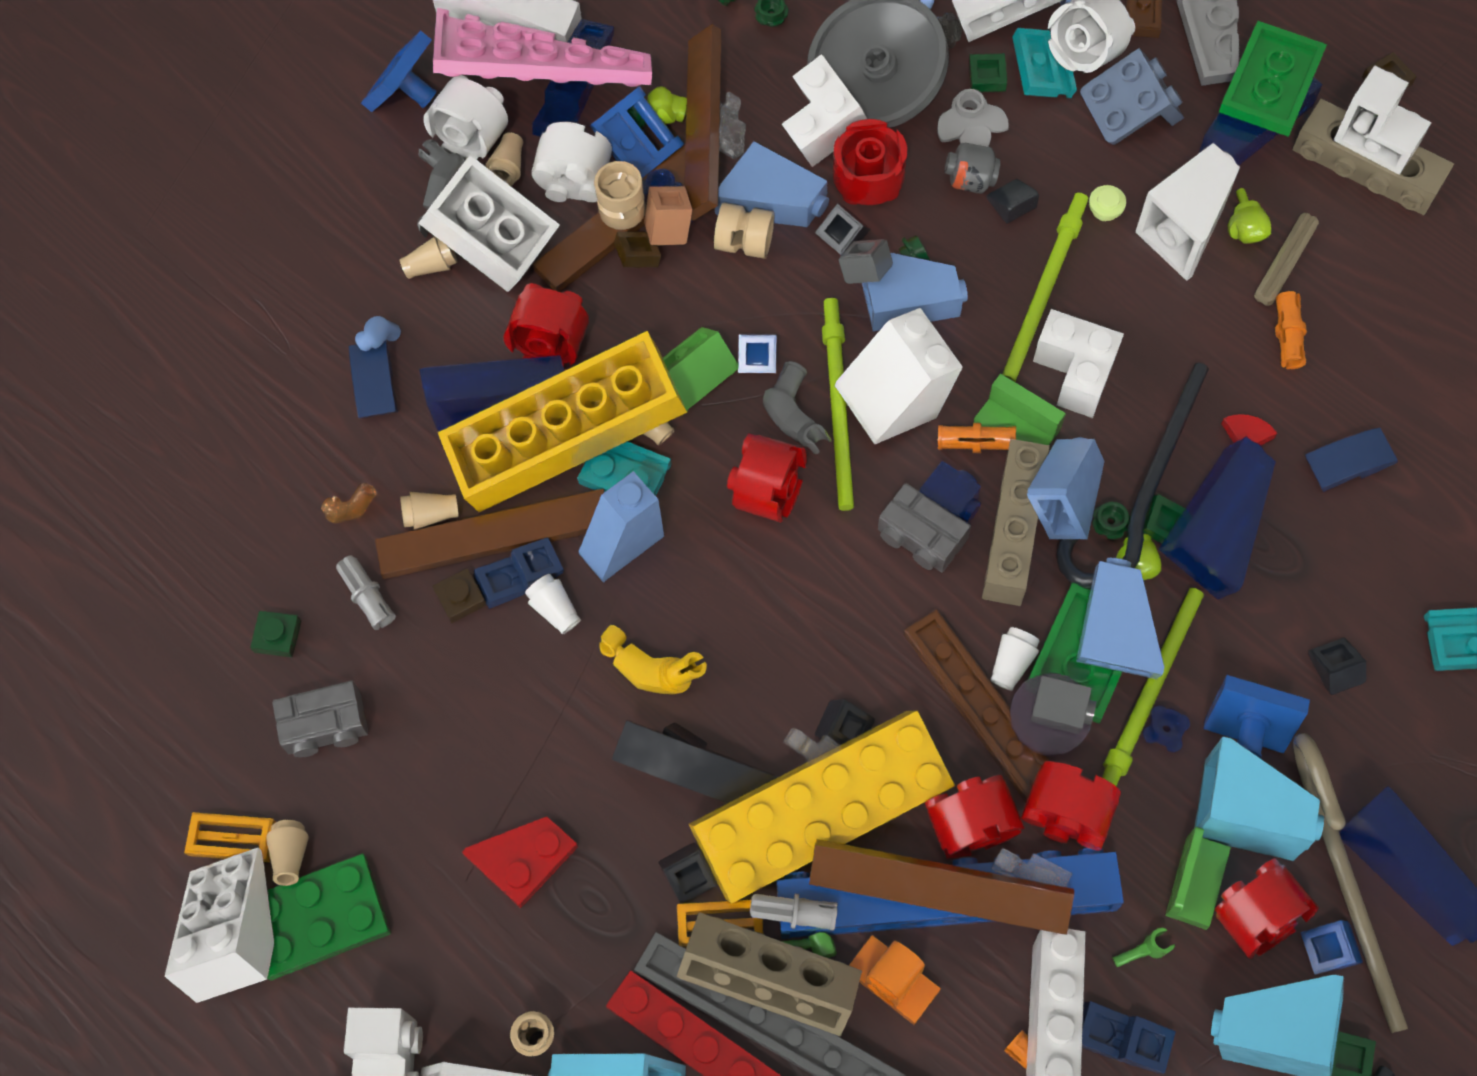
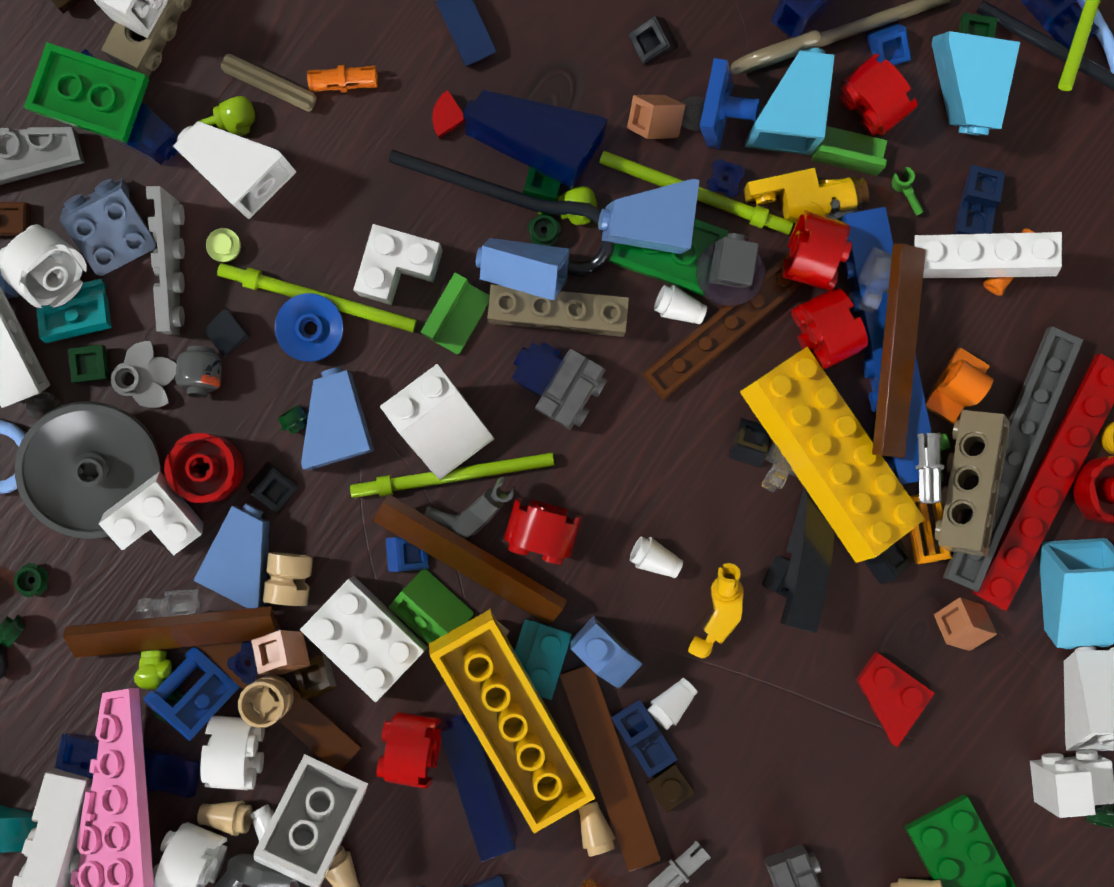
camera: 100 degrees left, 20 degrees up
tan cone [510,1011,554,1056] -> none
dark grey slope [839,239,893,284] -> none
orange pin [938,423,1016,453] -> none
none -> light grey wing [146,186,185,336]
none -> blue dish [275,293,344,362]
none -> white brick [300,576,428,703]
none -> reddish brown tile [373,494,567,626]
none -> nougat panel [627,95,686,139]
none -> white cone [629,536,683,578]
none -> yellow plate [743,168,869,223]
none -> nougat panel [934,597,997,651]

